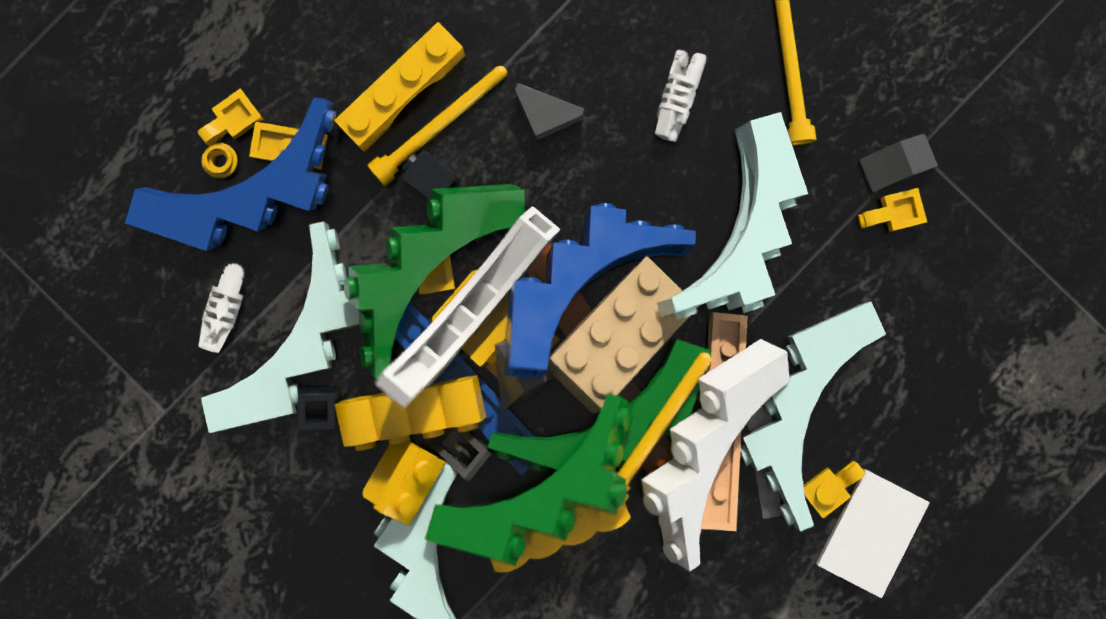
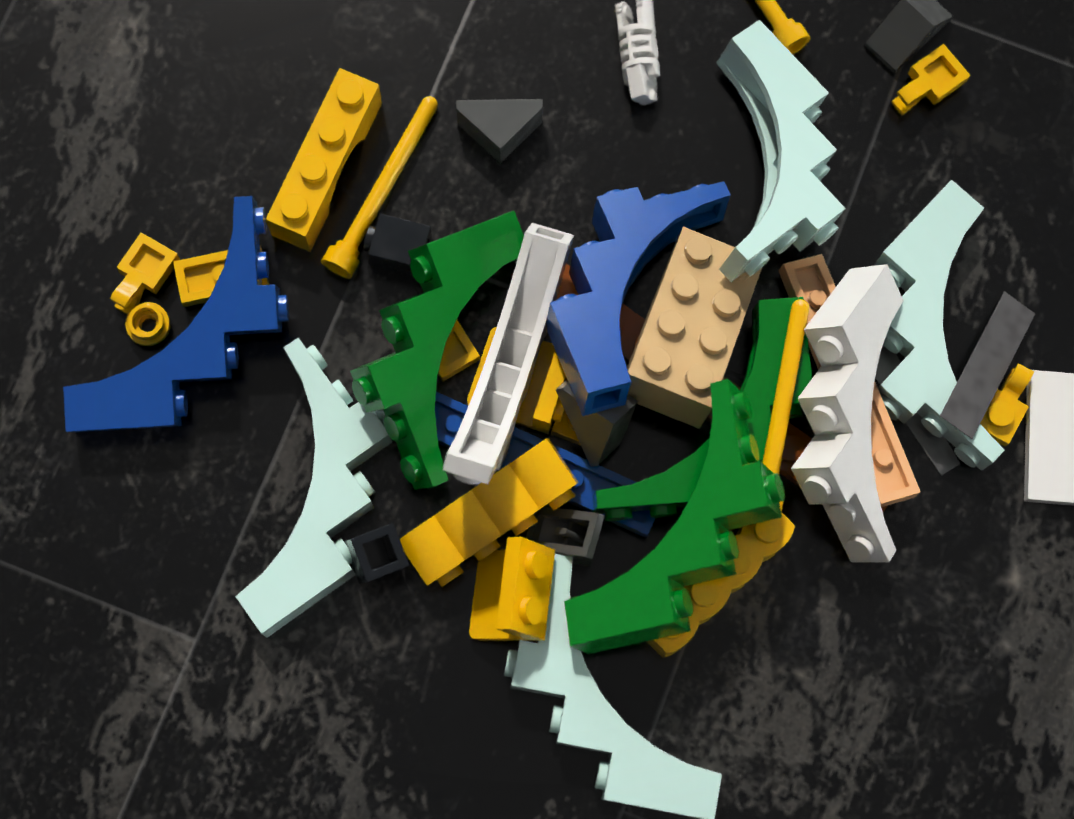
camera: 30 degrees left, 10 degrees down
white hinge [198,263,245,353] -> none
none -> flat silver sticker [940,291,1035,439]

